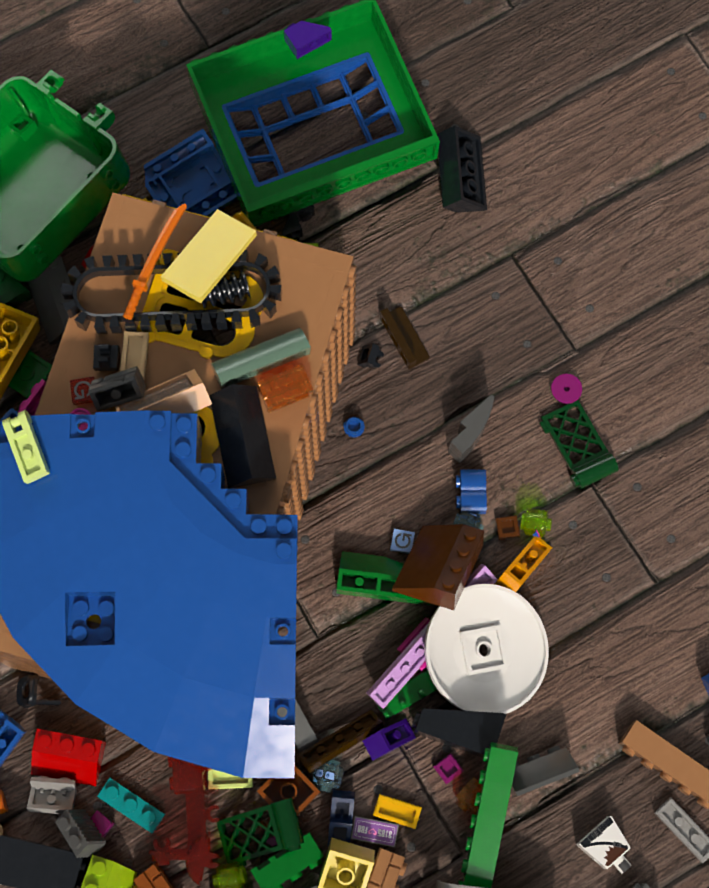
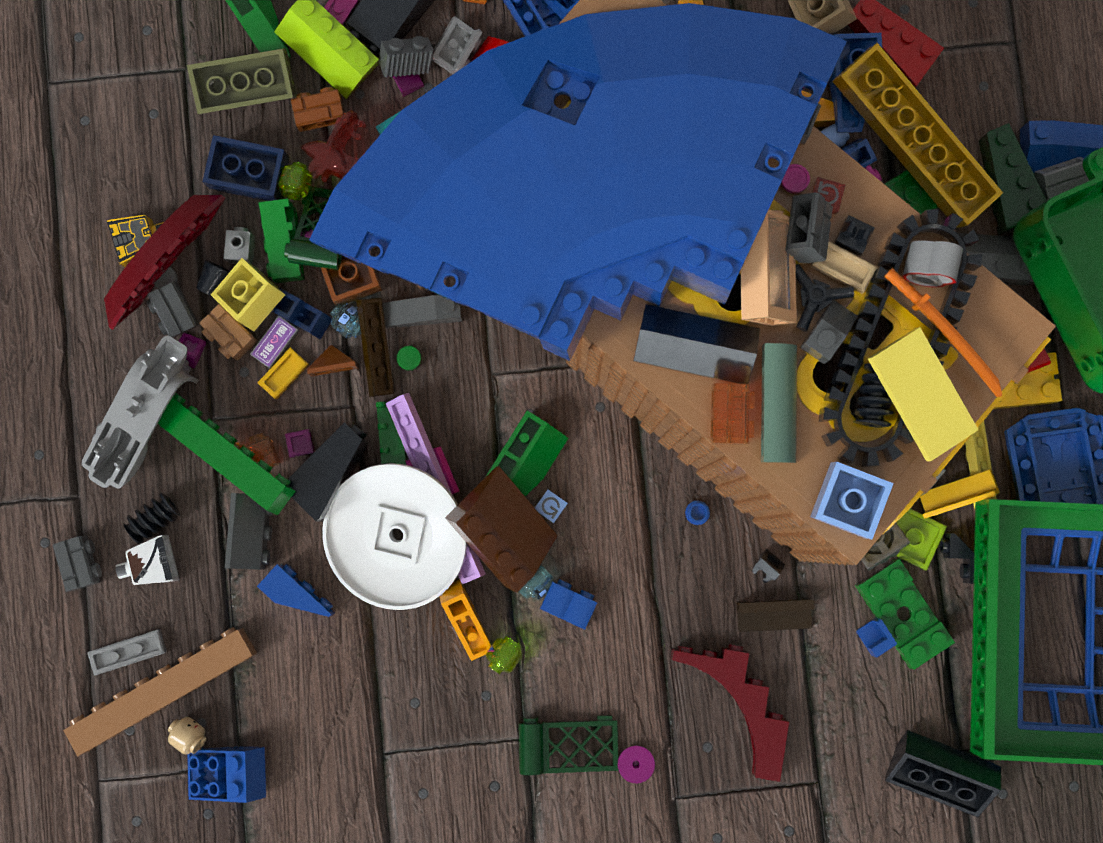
camera: 120 degrees right, 10 degrees up
yellowish green plate [2,410,50,484] -> none
dark purple slope [363,719,416,761] -> none
dark grey slope [448,394,494,464] -> none
reddish brown tile [495,515,520,540] -> none
none -> black piece [124,492,180,544]
none -> blue slope [257,564,335,617]
none -> dark orange slope [307,345,359,377]
none -> green tile [397,346,422,371]
none -> dark red arch [670,644,789,782]
none -> black piece [796,263,854,331]
none -> dark grey slope [799,300,857,364]
none -> light blue brick [810,462,894,540]
none -> green piece [855,559,955,670]
none -> blue panel [856,617,897,658]
none -> light grey piece [903,241,963,288]

